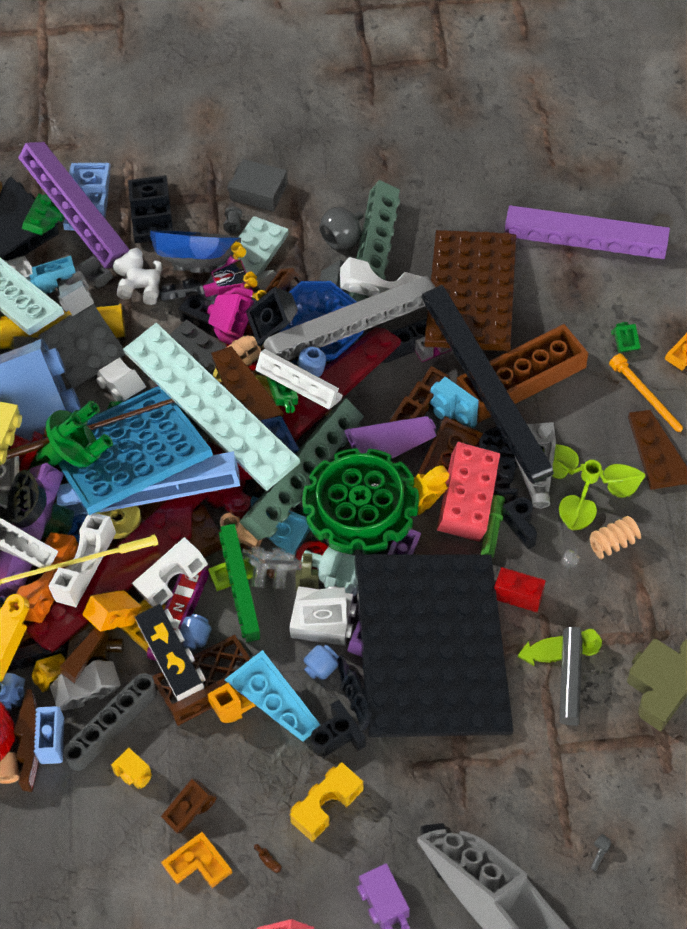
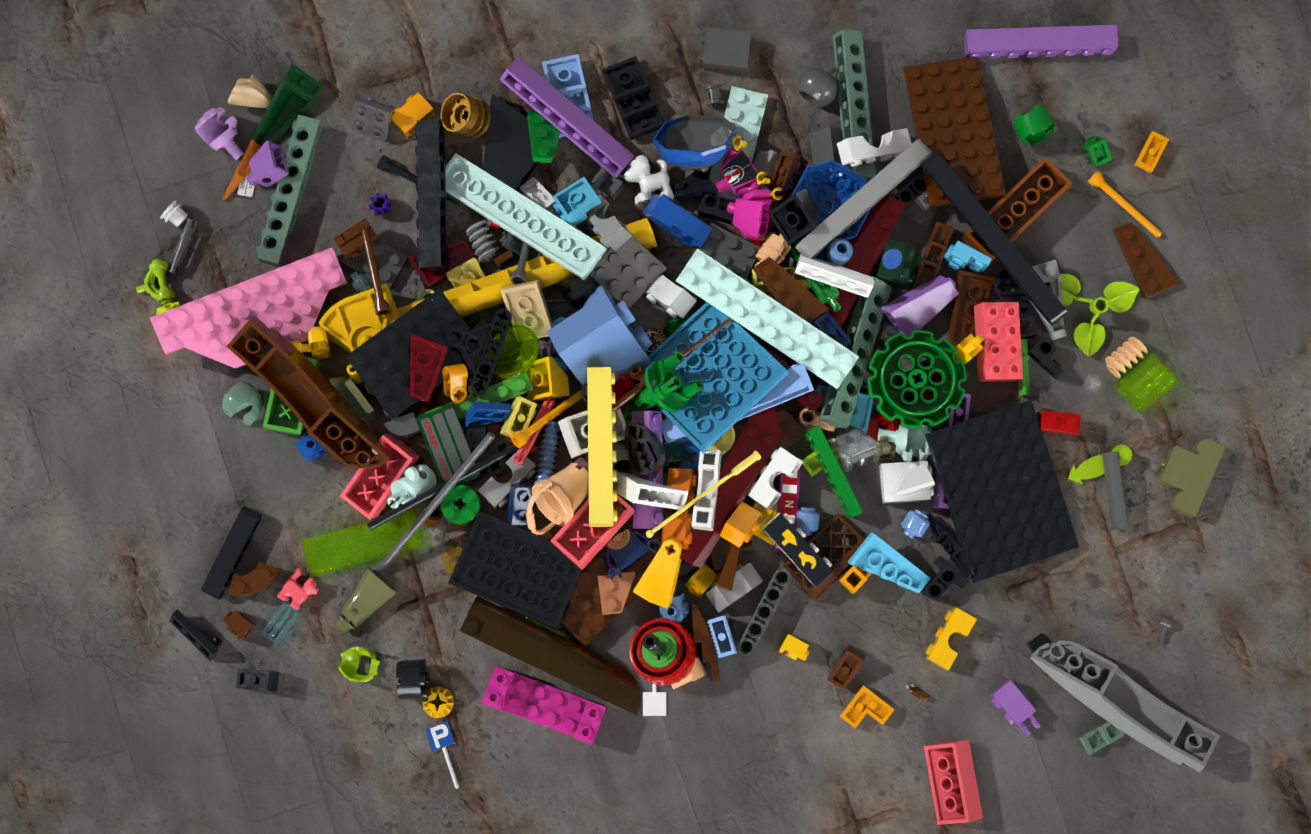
camera: 15 degrees left, 25 degrees up
none -> blue wedge [642,194,713,248]
none -> clear green brick [877,239,921,290]
none -> green brick [1013,104,1057,147]
none -> clear neon green brick [1115,353,1179,414]

